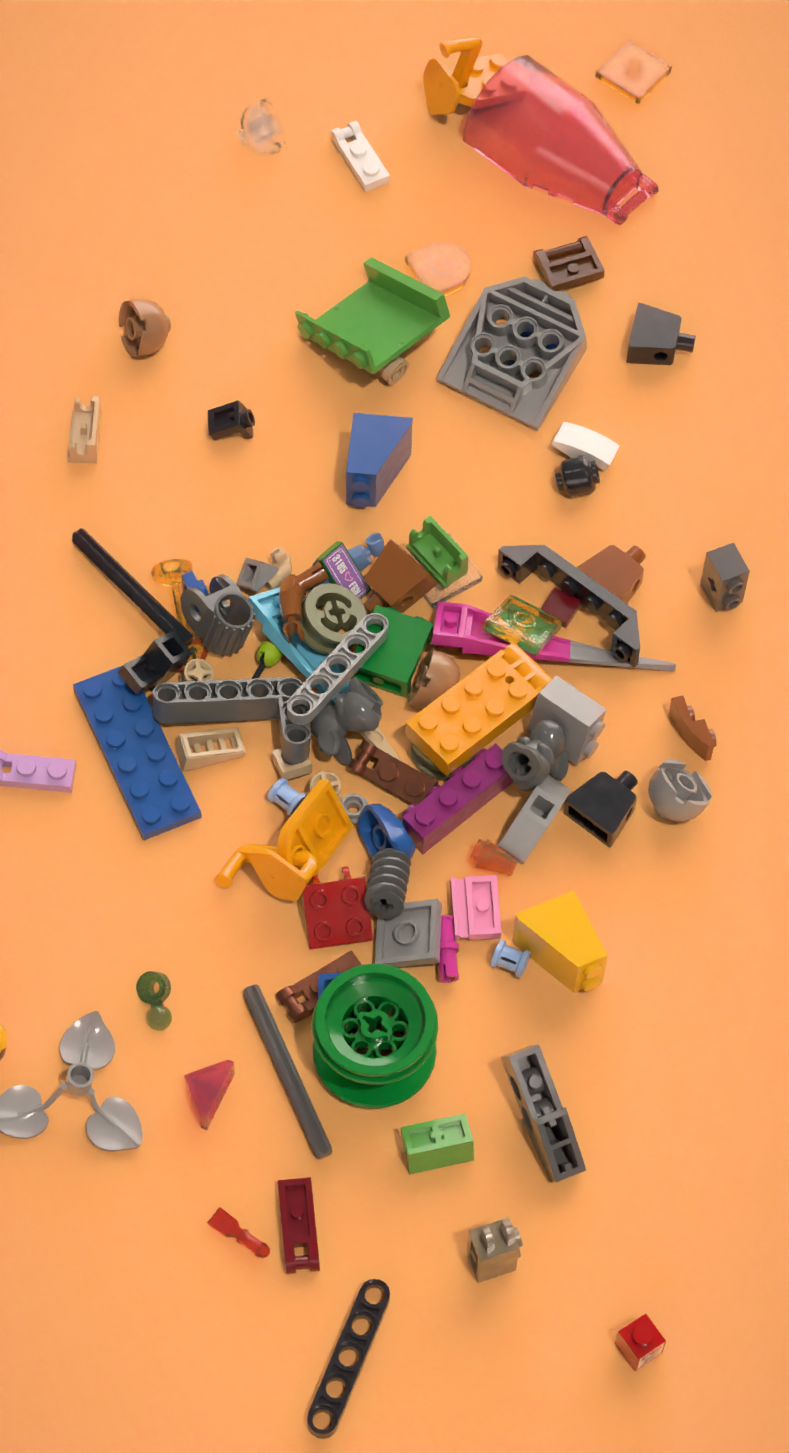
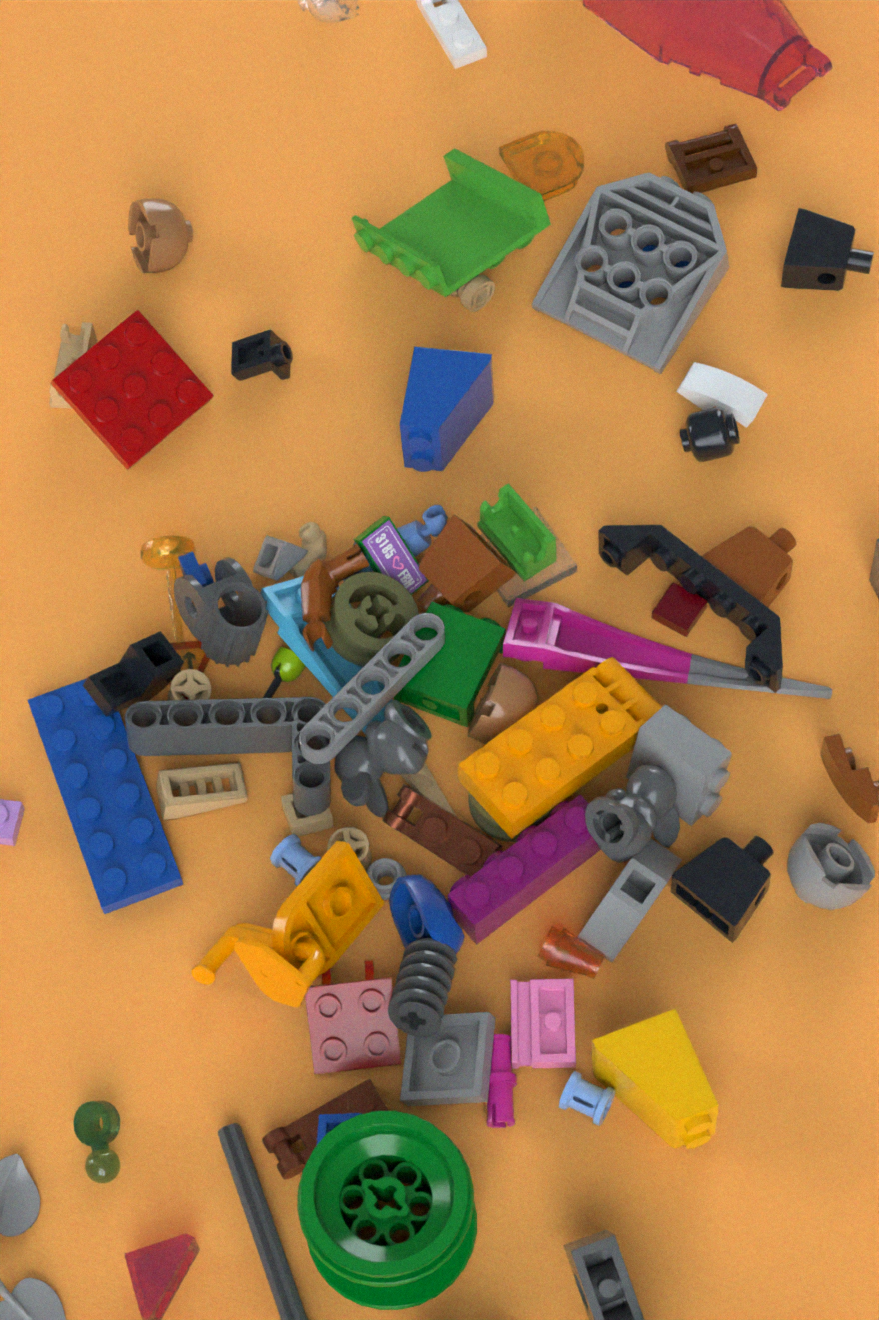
camera: 10 degrees right, 0 degrees up
black axle [72,528,193,646] -> none
clear yellow tile [483,594,563,656] -> none
none -> red plate [50,309,214,470]

